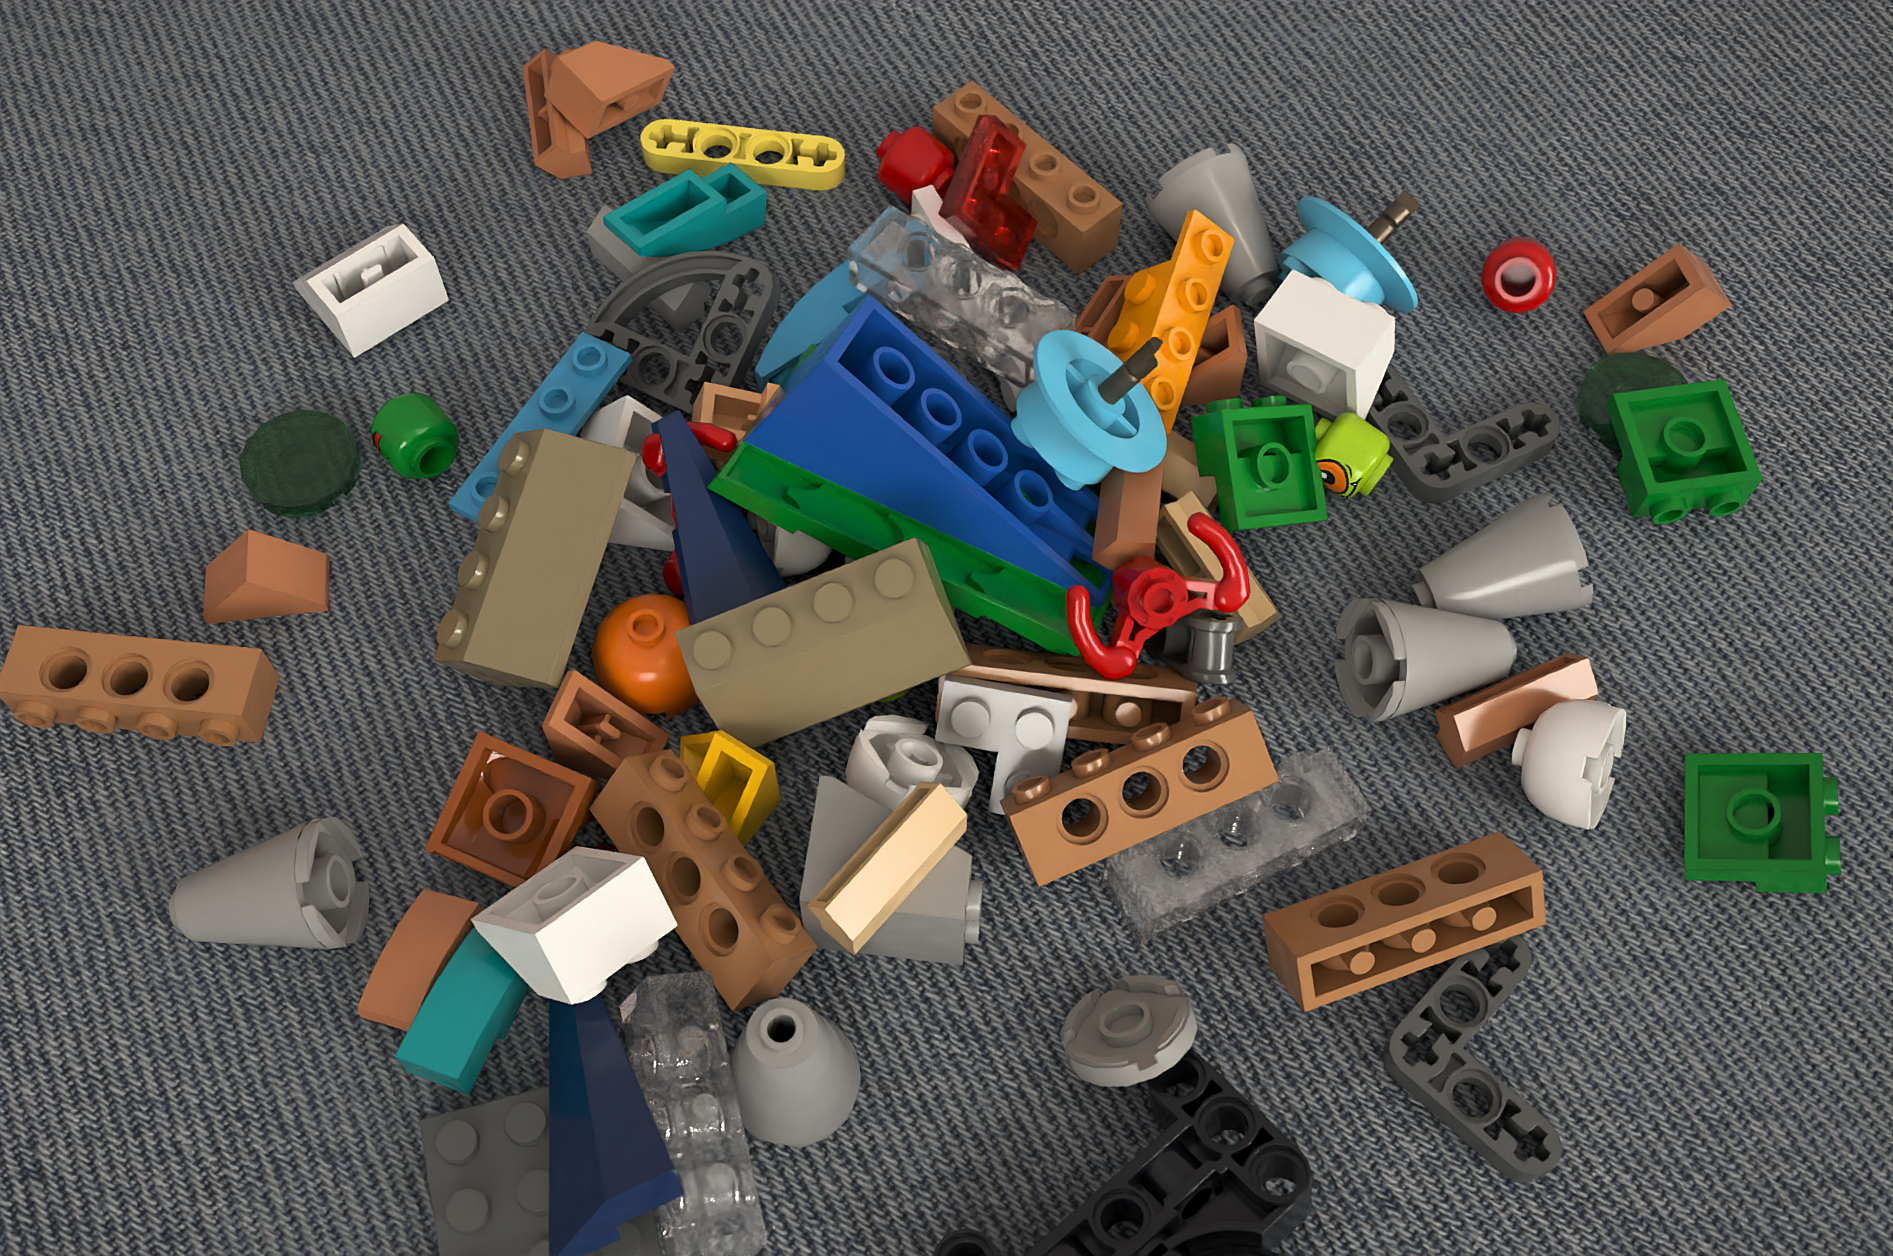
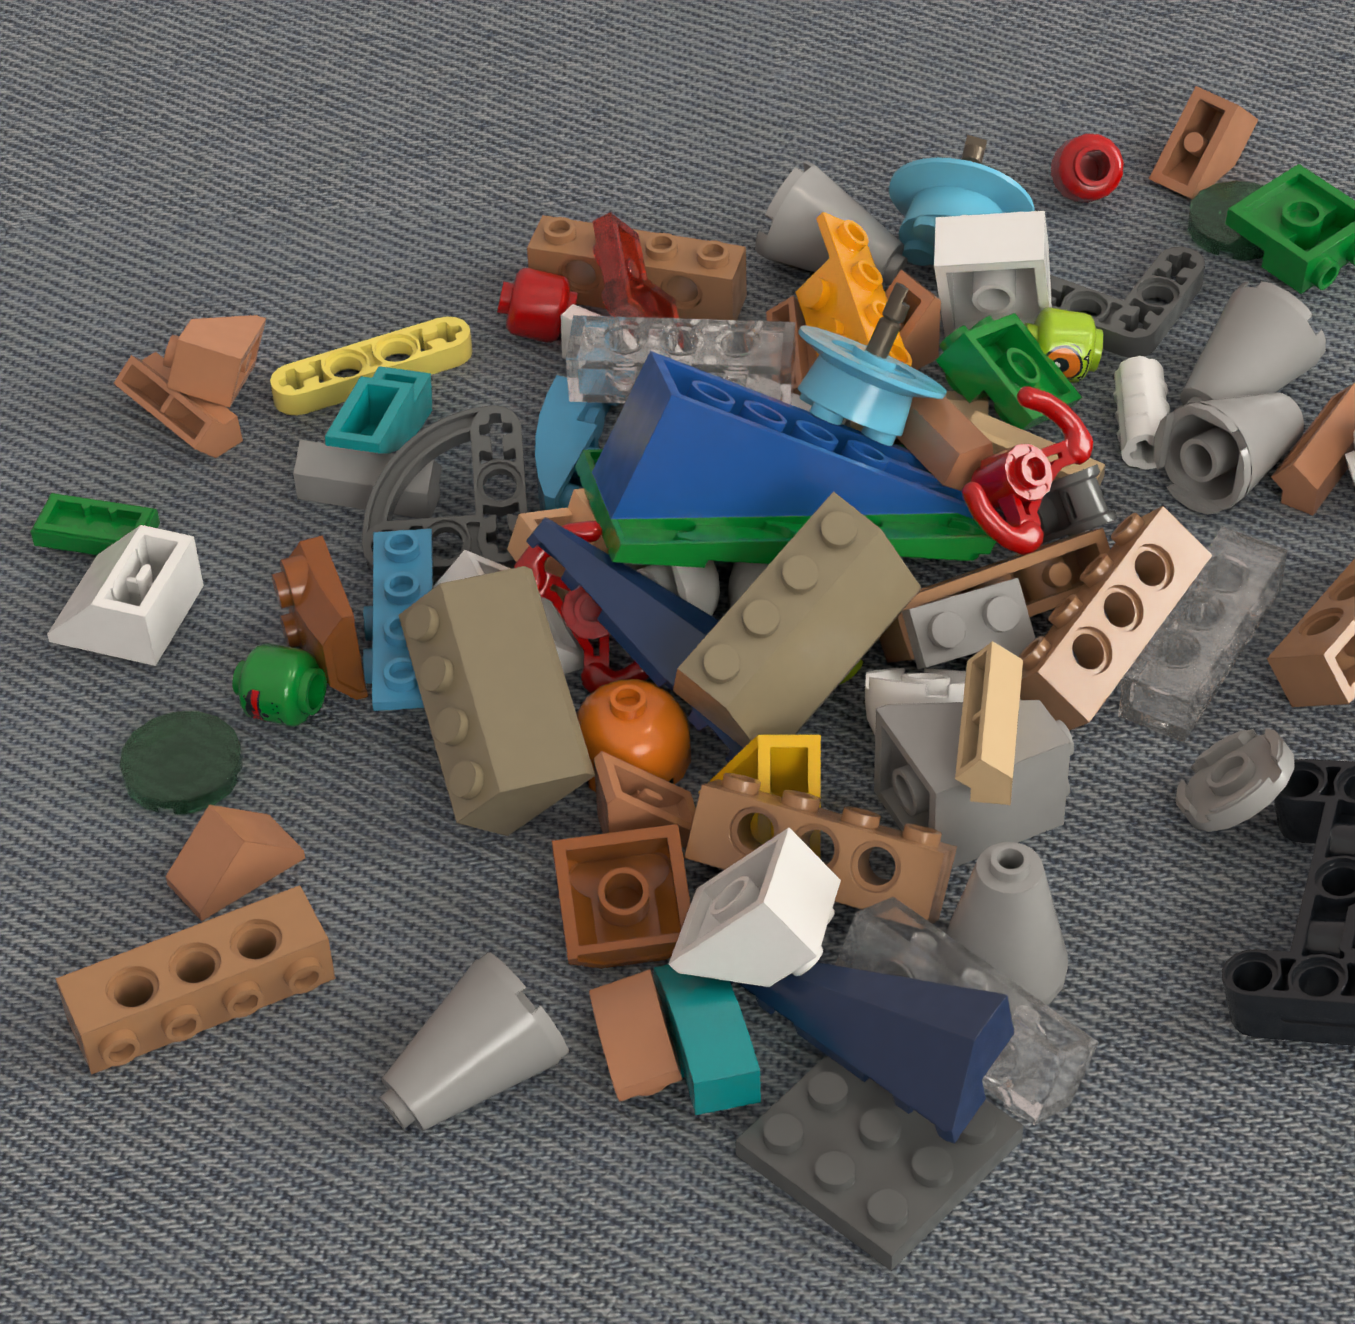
camera: 30 degrees left, 15 degrees down
none -> green plate [30,493,160,555]
none -> dark orange slope [272,535,368,700]
none -> white axle [1113,356,1171,469]

